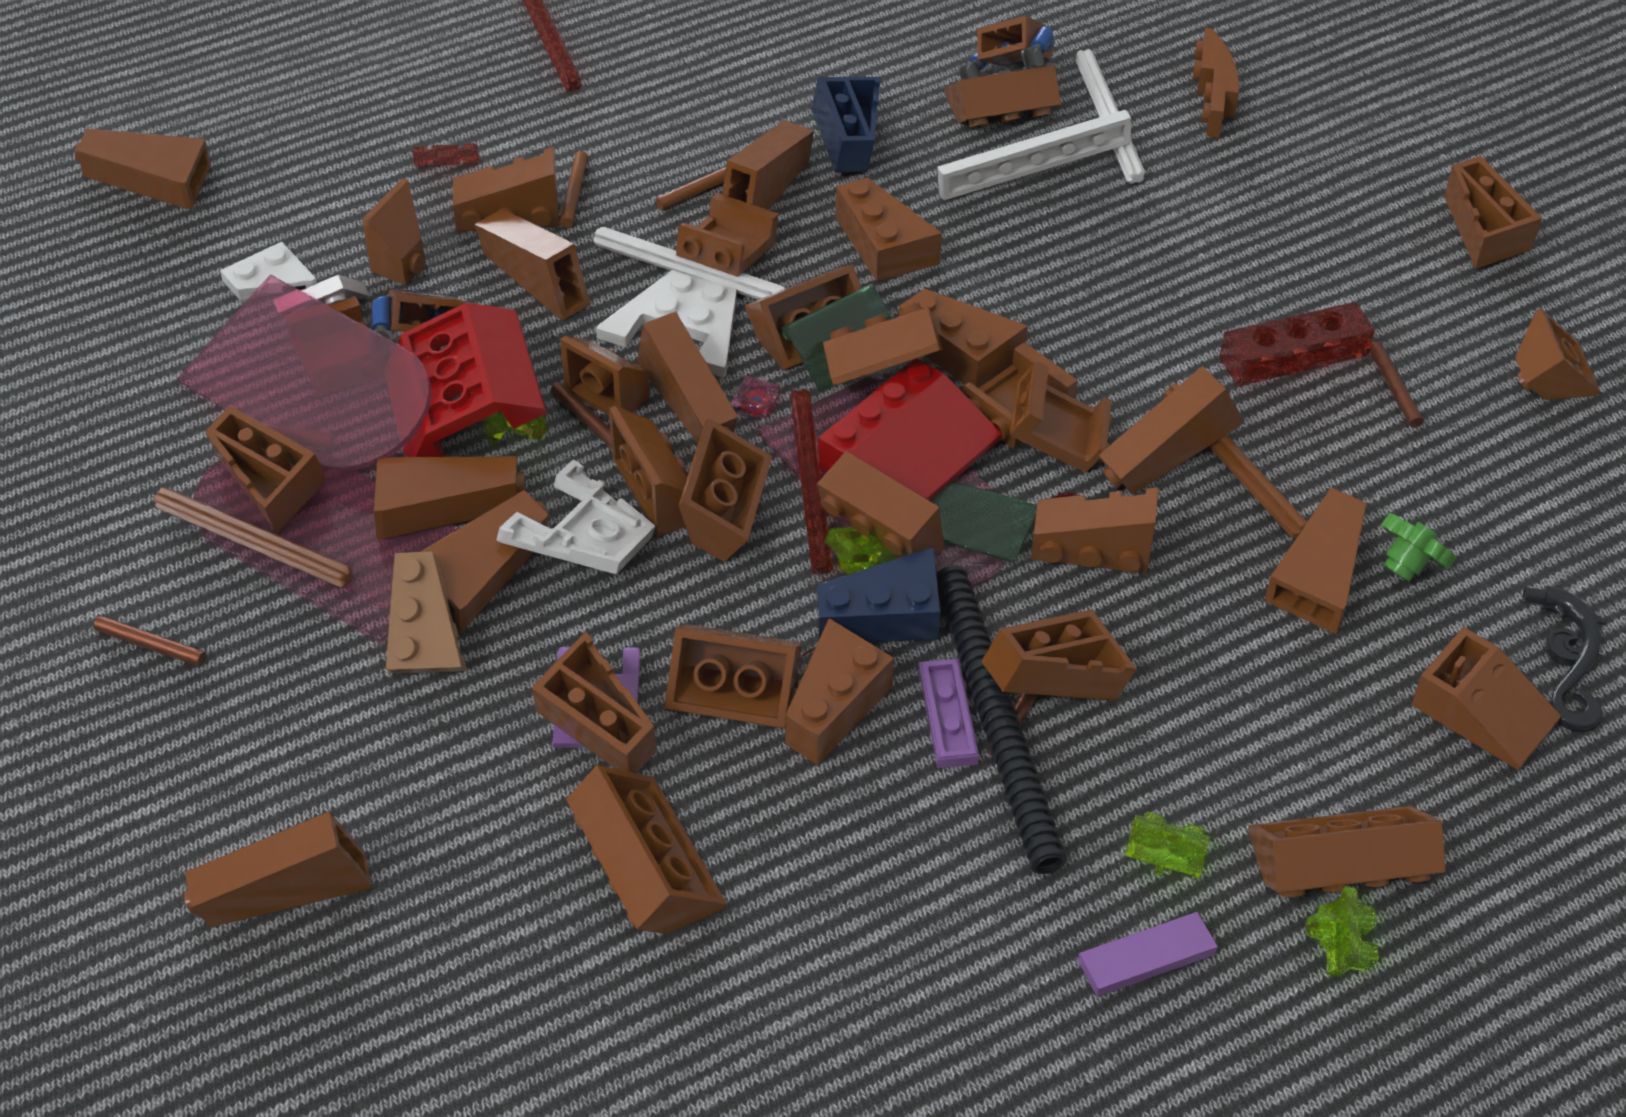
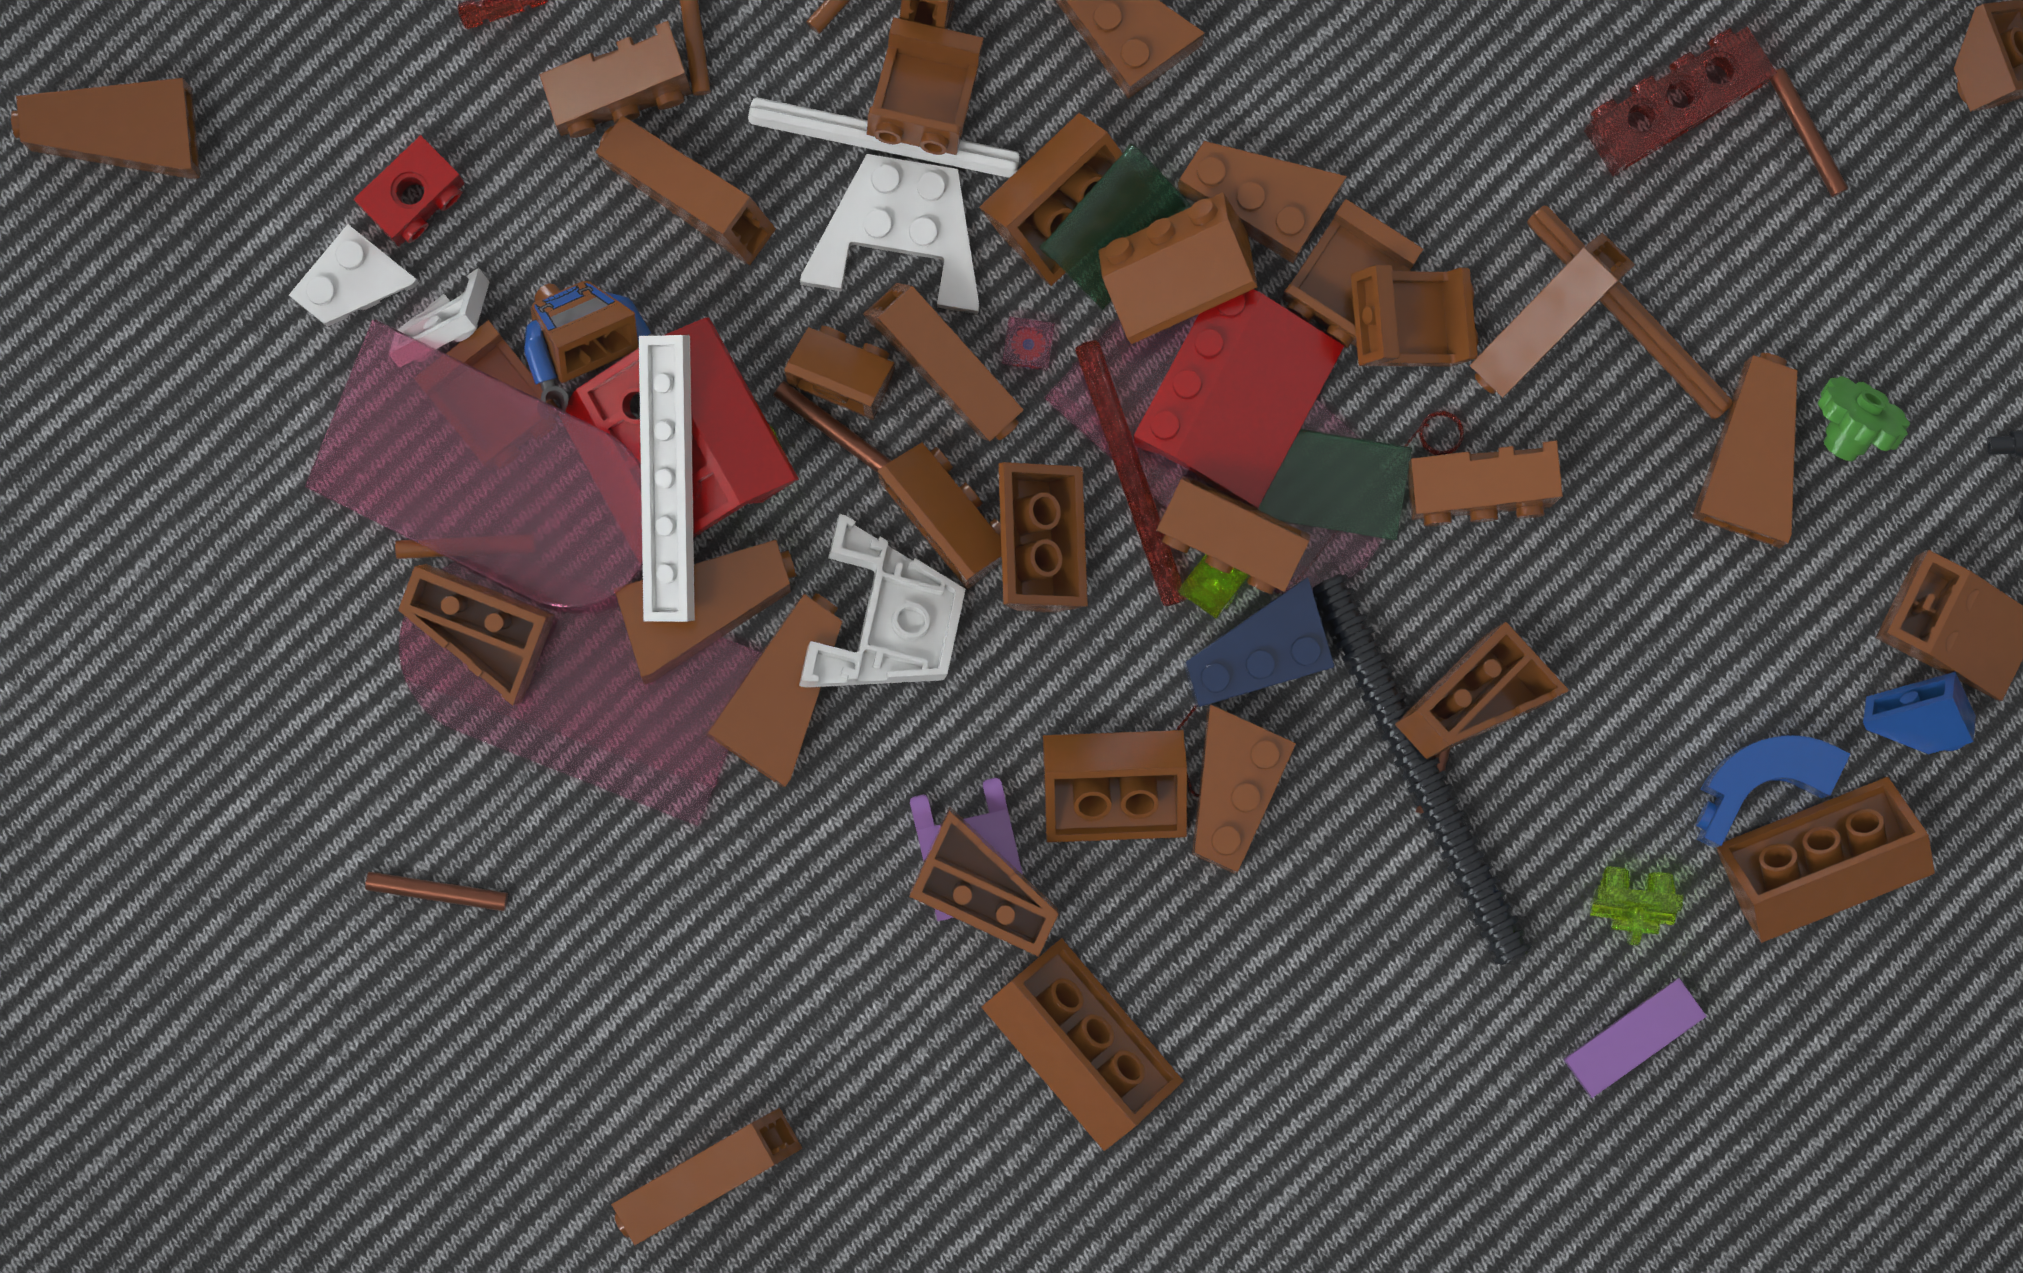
camera: 15 degrees left, 35 degrees up
dark orange axle [153,487,353,588] -> none
dark orange slope [362,178,426,285] -> none
medium nougat wing [386,552,468,673] -> none
medium lavender tile [918,658,979,769] -> none
clear neon green hips [1305,886,1379,978] -> none
none -> red brick [354,135,465,247]
none -> white plate [639,335,695,622]
none -> blue arch [1696,735,1850,848]
none -> blue slope [1863,672,1976,754]

